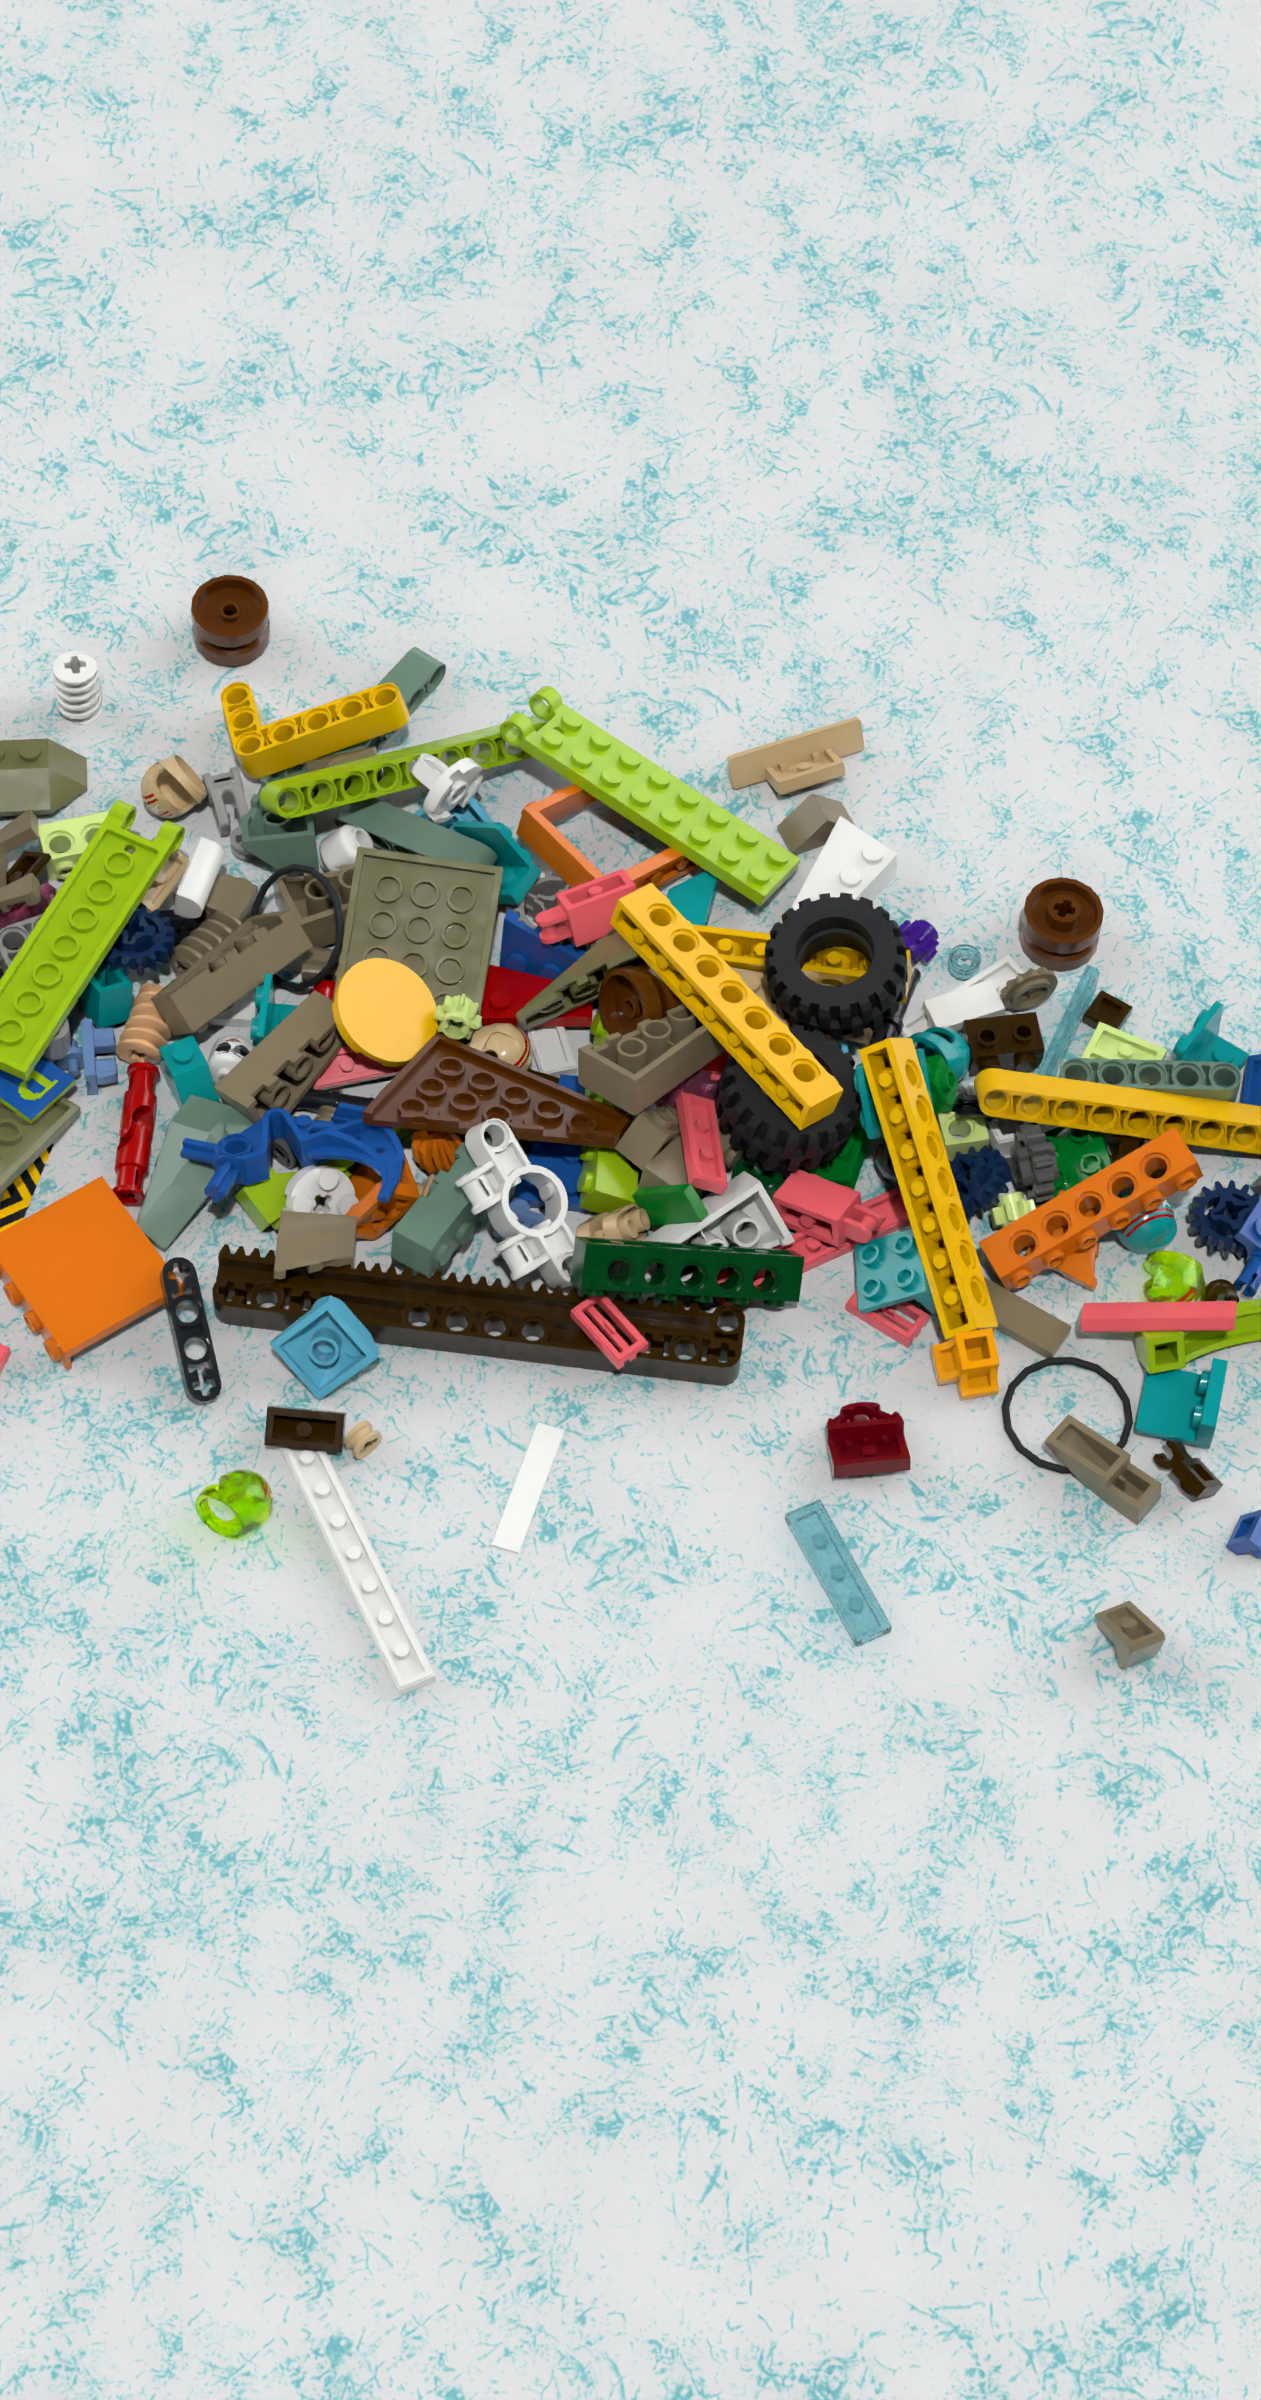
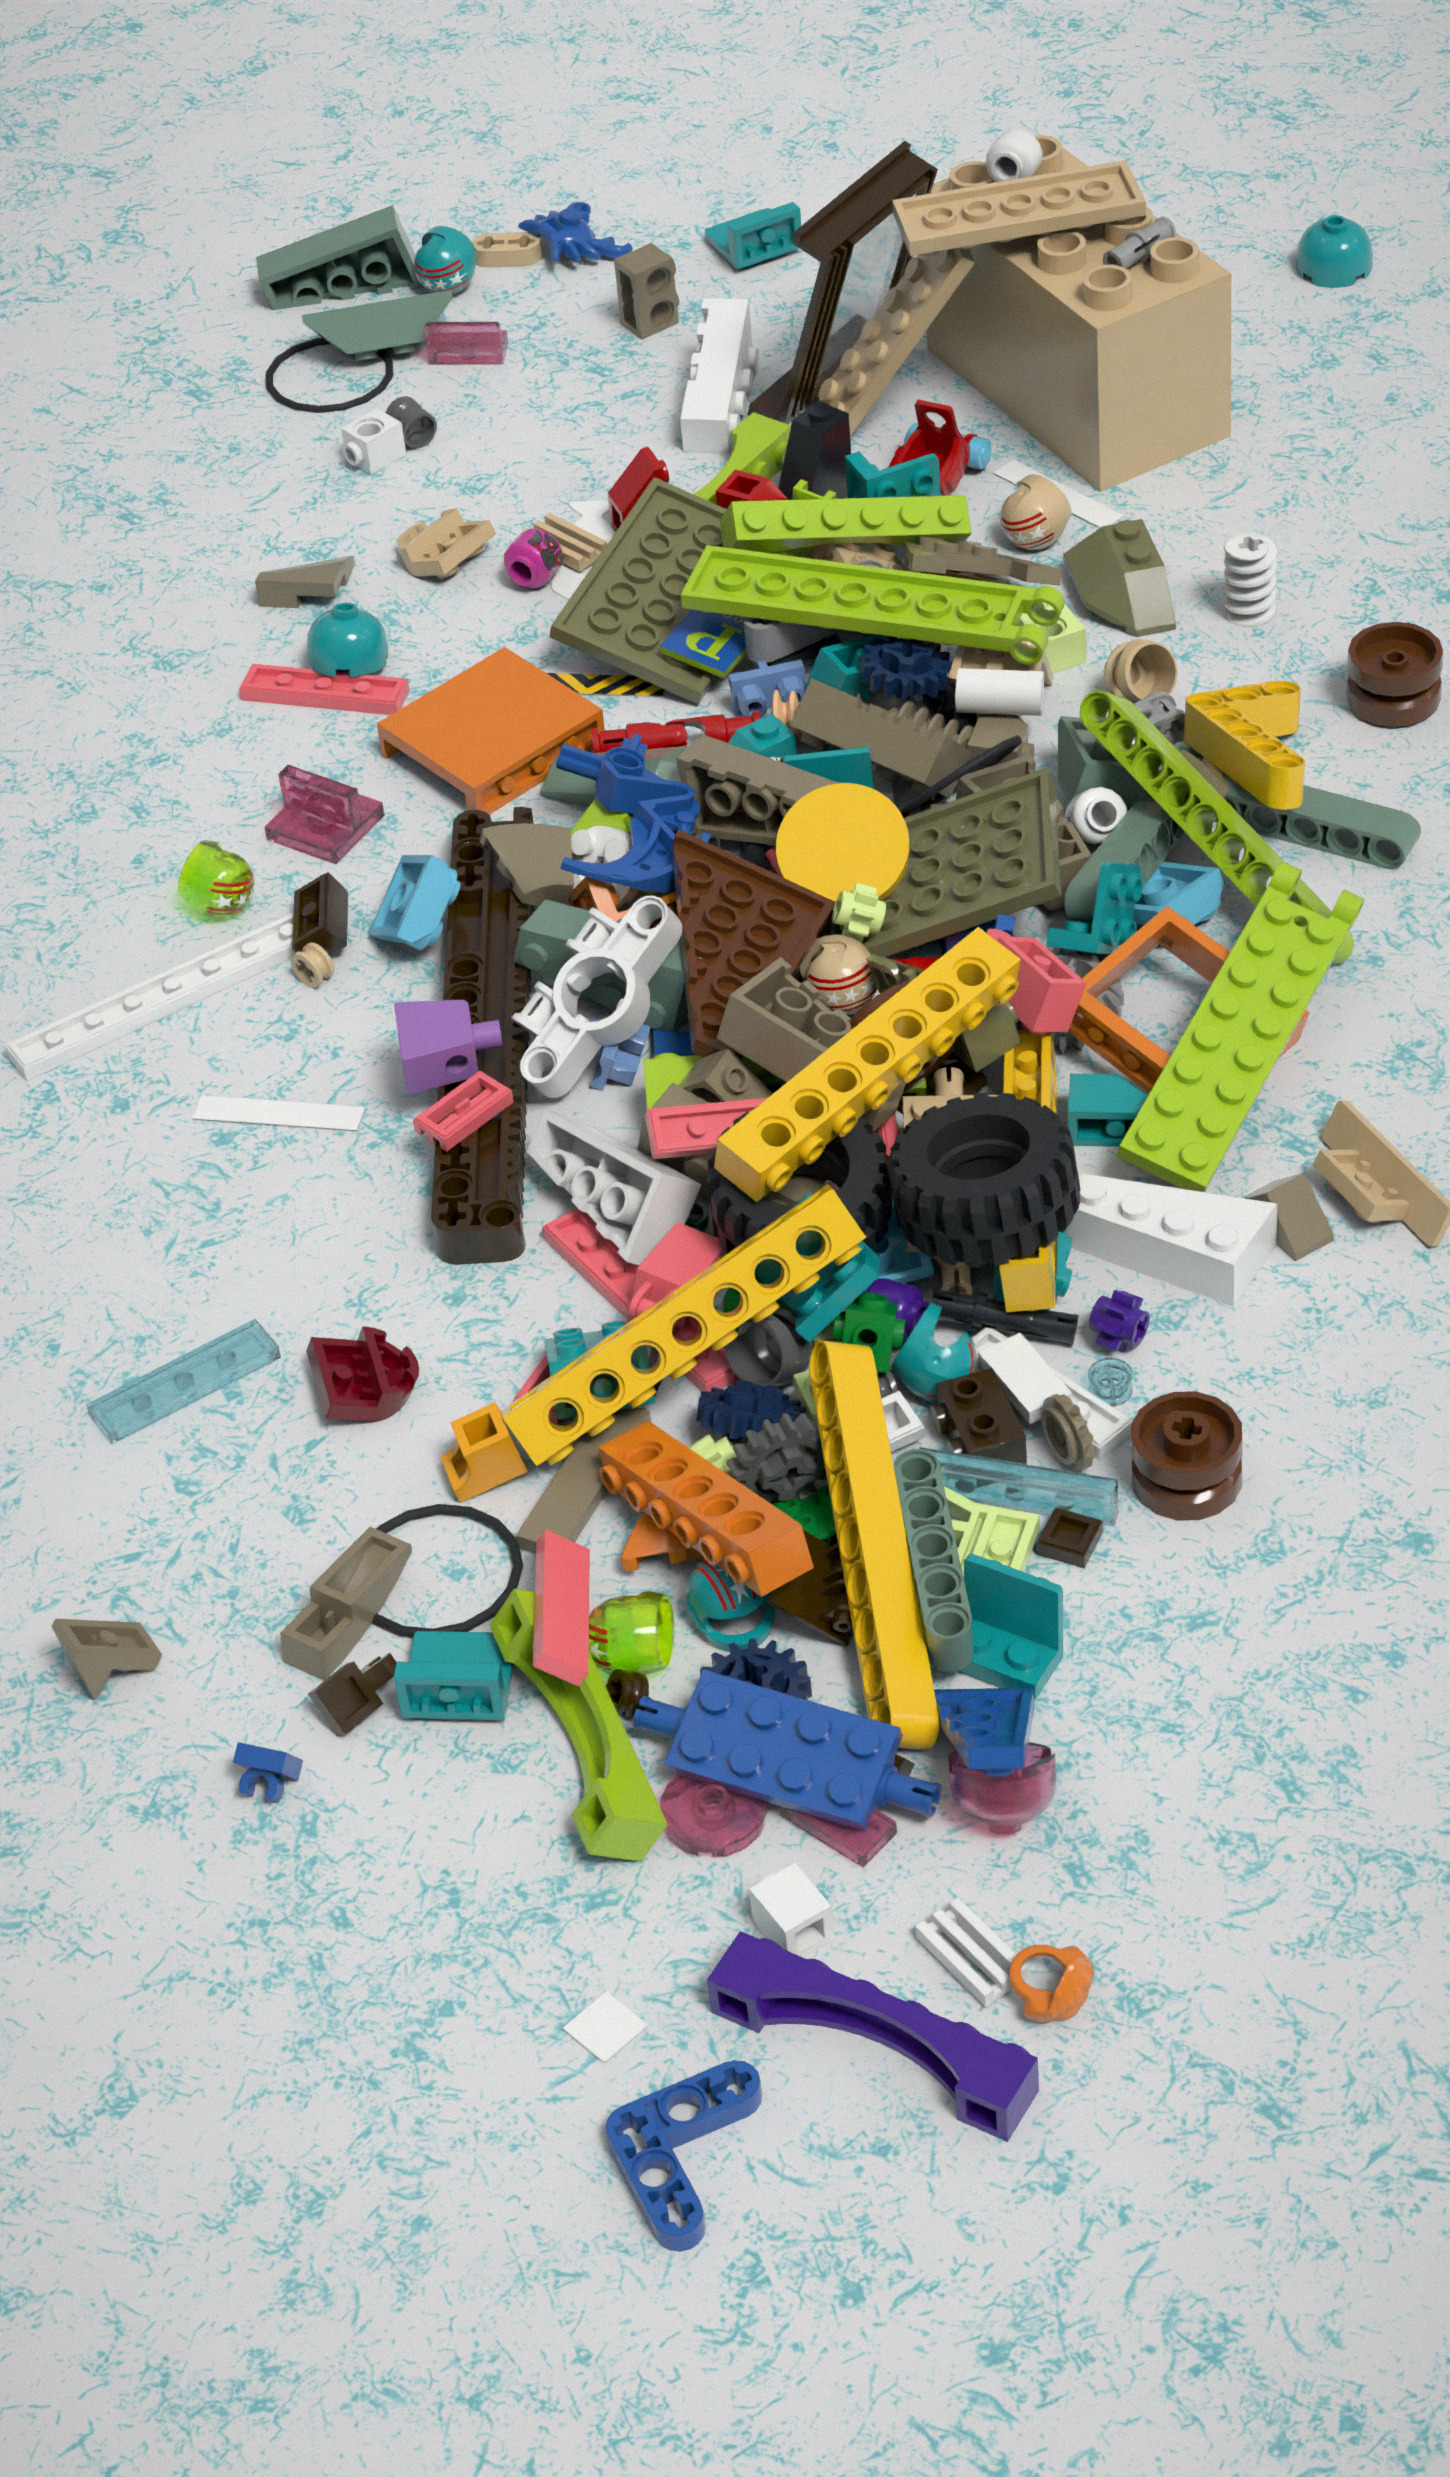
camera: 90 degrees right, 15 degrees down
black beam [160,1257,221,1405] -> none
white tile [411,753,483,824] -> none
dark green brick [570,1236,804,1307] -> none
tan brick [576,1203,650,1241] -> none
green tile [632,1183,709,1226] -> none
none -> clear pink bracket [264,765,385,864]
none -> medium lavender torso [394,1000,503,1095]

